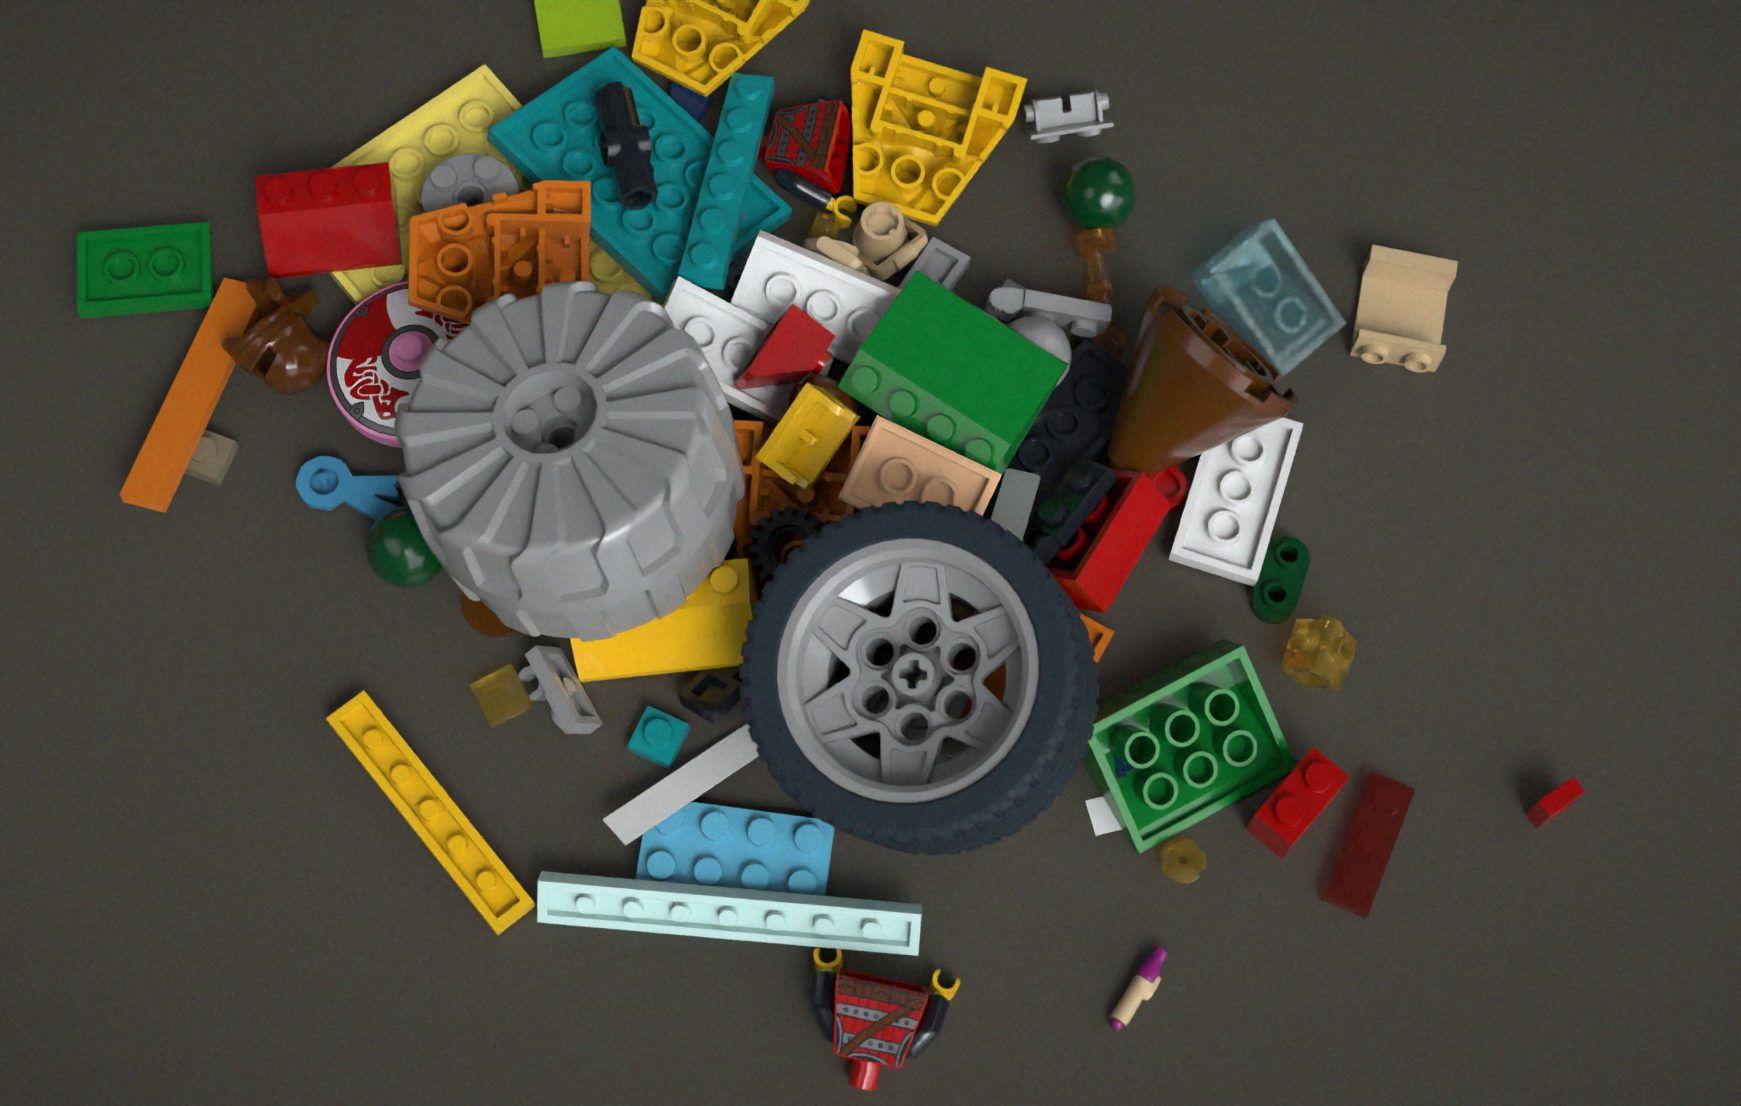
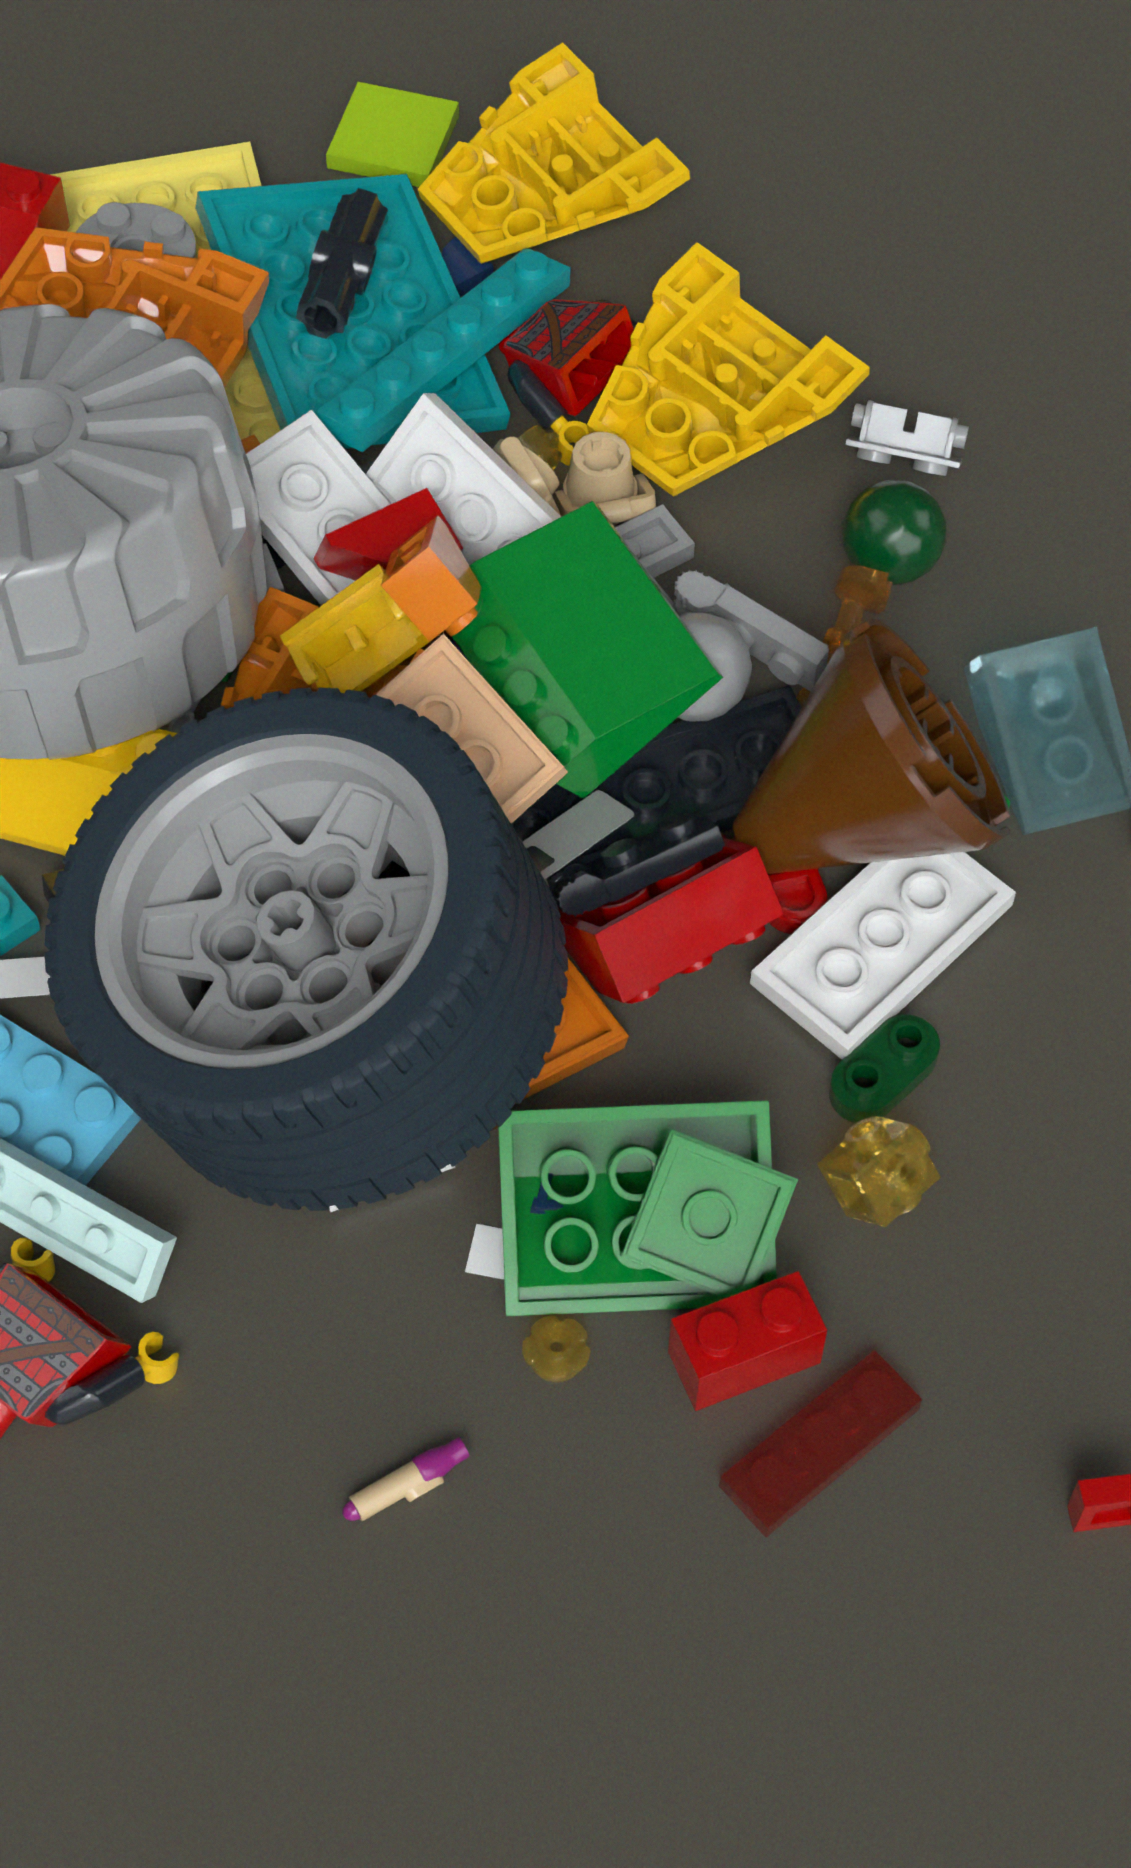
camera: 30 degrees right, 10 degrees down
none -> orange slope [381,515,481,642]
none -> tile [620,1129,798,1298]

